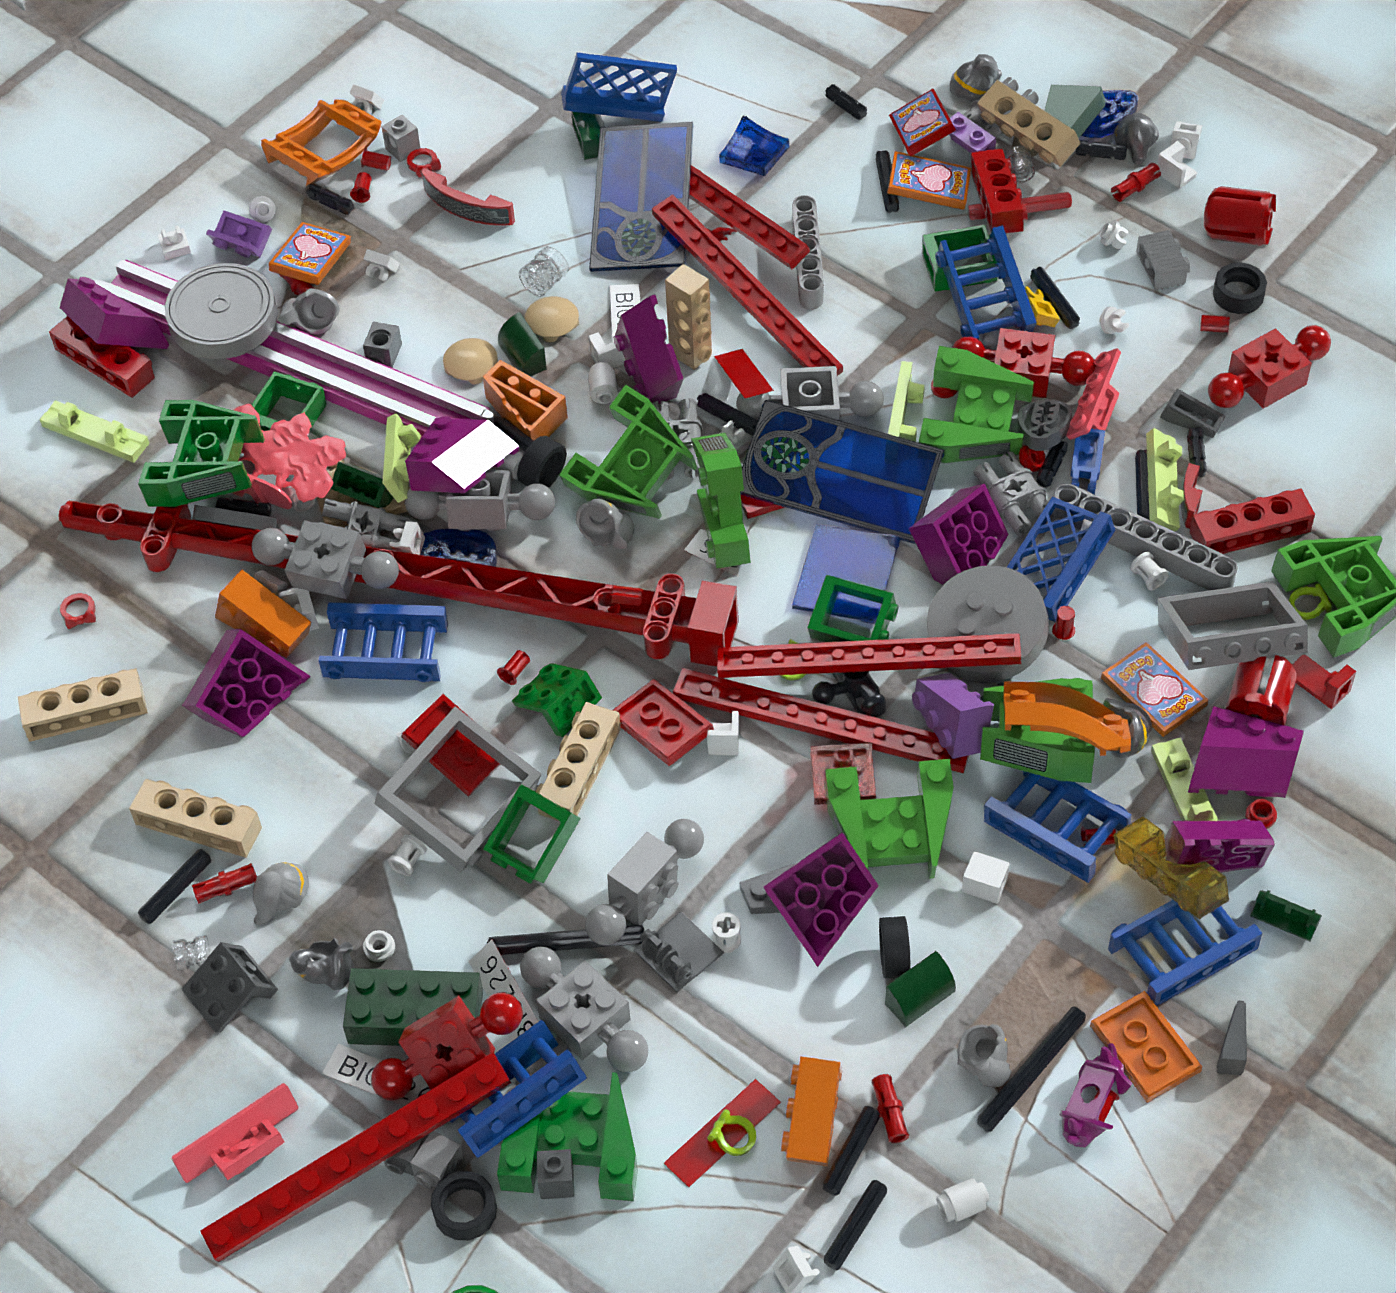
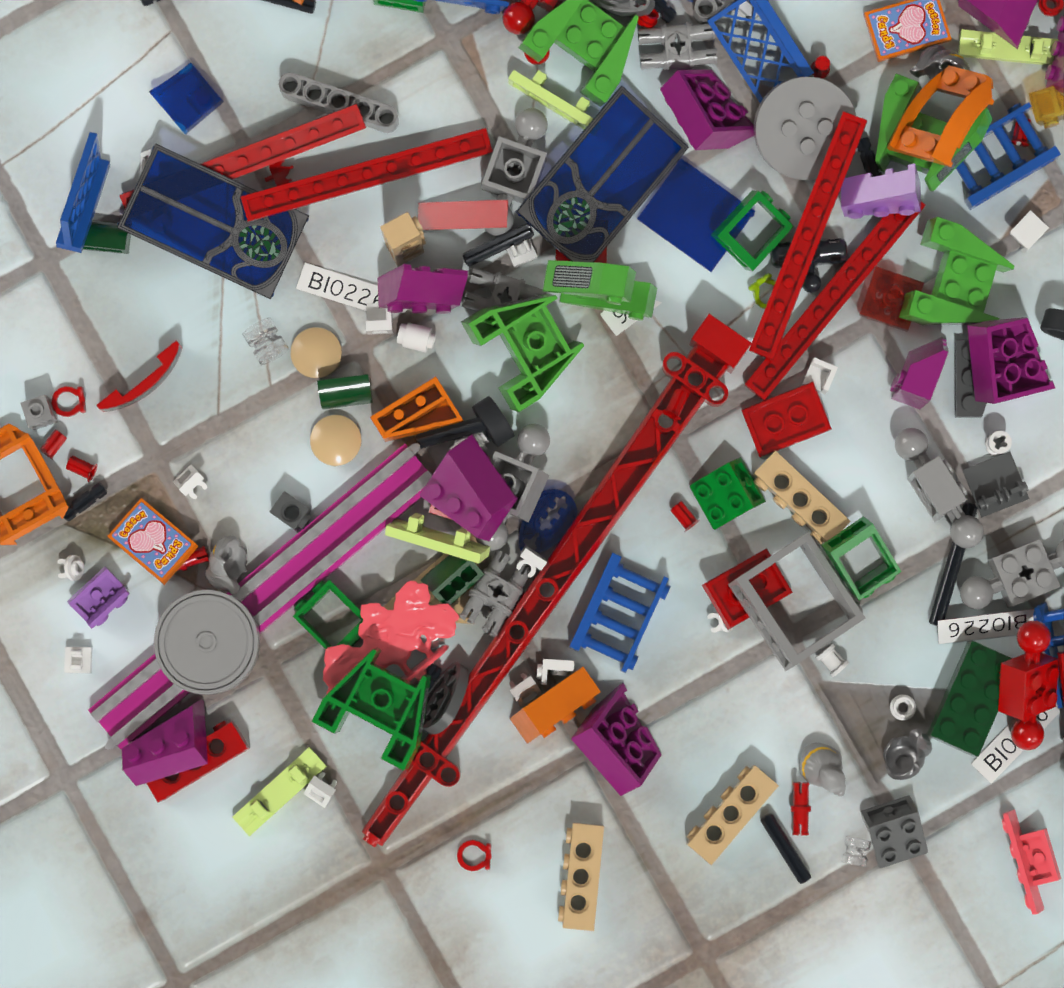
camera: 70 degrees left, 30 degrees up
light grey brick [252,520,399,599] -> none
light grey hair [576,499,634,549] -> none
none -> white tile [304,772,337,808]
none -> magenta wedge [890,337,949,410]

